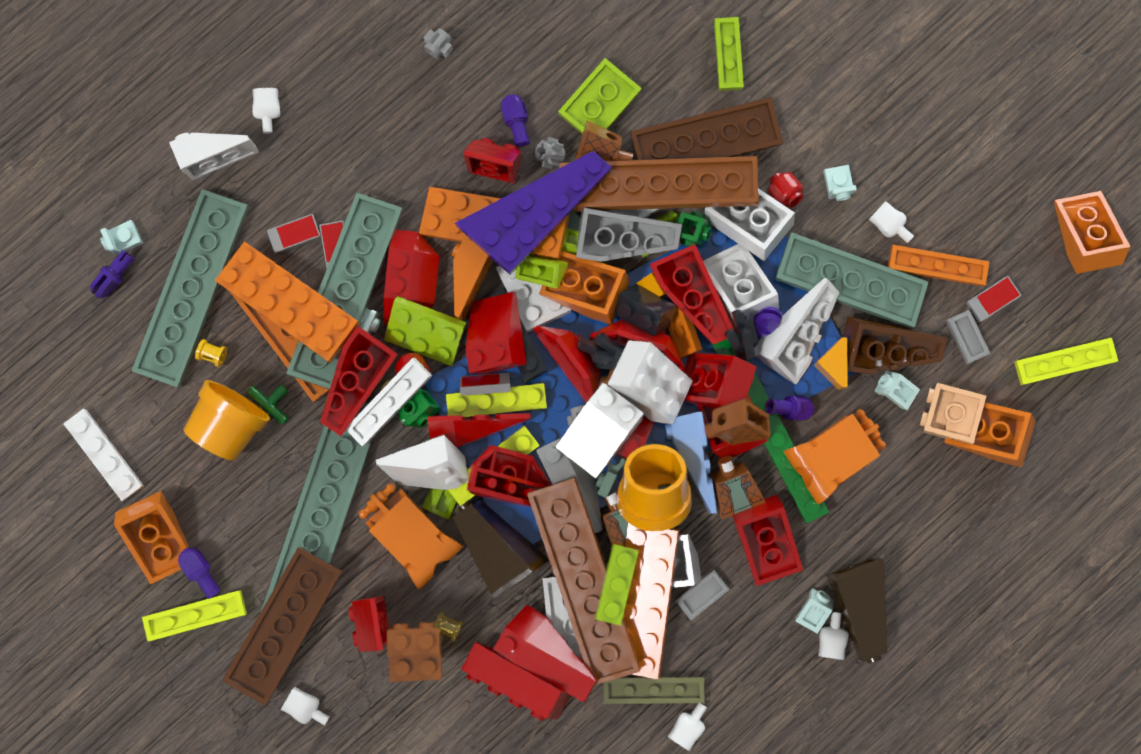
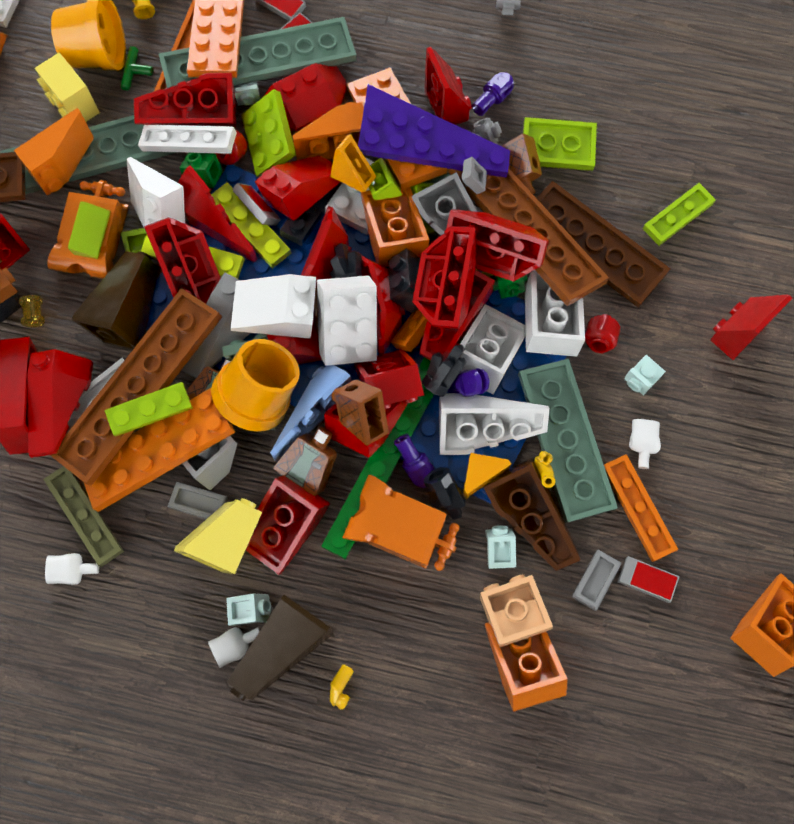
camera: 55 degrees right, 10 degrees down
neon yellow plate [1014,338,1118,385] -> none
none -> orange slope [14,108,94,196]
none -> light yellow brick [35,53,100,122]
none -> lime slope [68,201,111,259]
none -> light yellow slope [174,498,262,574]
none -> light orange slope [330,134,377,192]
none -> yellow arm [330,665,354,709]
none -> red wedge [412,226,476,329]
none -> black rock [424,467,466,520]
none -> red wedge [446,209,549,282]
none -> light grey plate [462,157,487,194]
none -> yellow arm [534,451,556,488]
none -> red slope [710,294,793,360]

